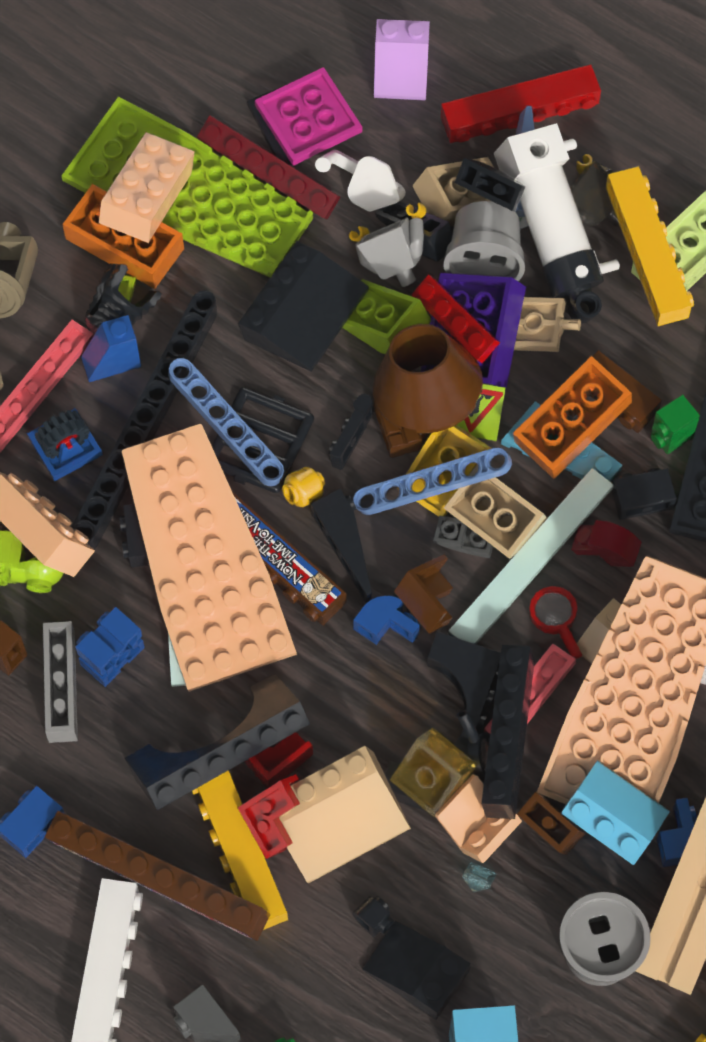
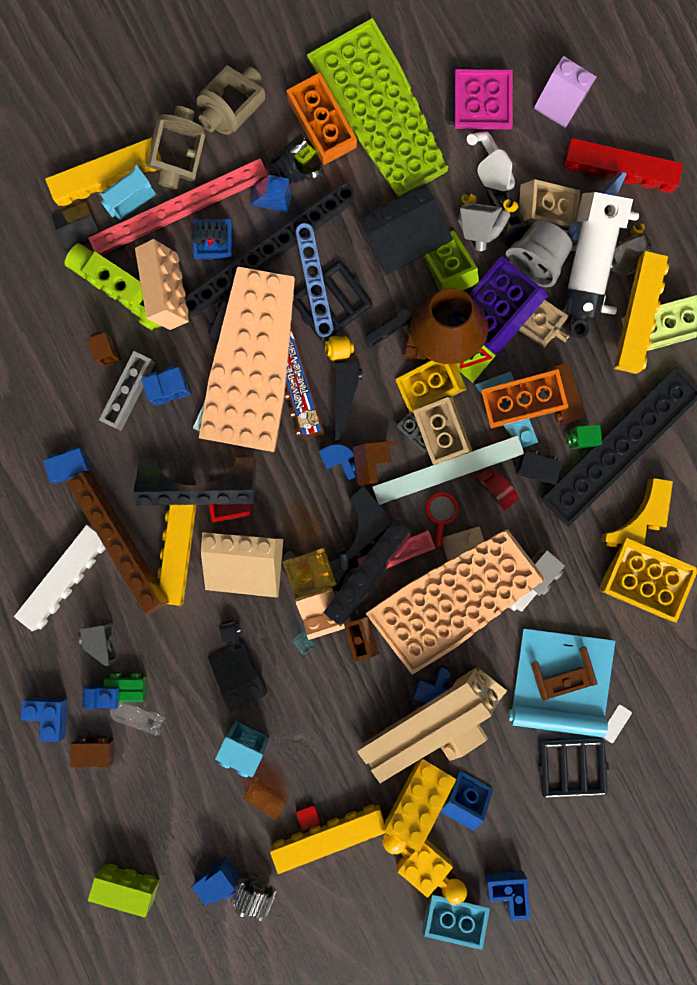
camera: 30 degrees right, 20 degrees up
light nougat brick [99,132,195,243] -> none
dark red plate [197,115,341,220] -> none
red panel [238,774,300,859] -> none
medium blue beam [353,448,512,515] -> none
red plate [411,274,500,363] -> none
black slope [454,158,525,212] -> none
light grey piece [560,892,650,986] -> none
medium azure slope [561,760,670,865] -> none

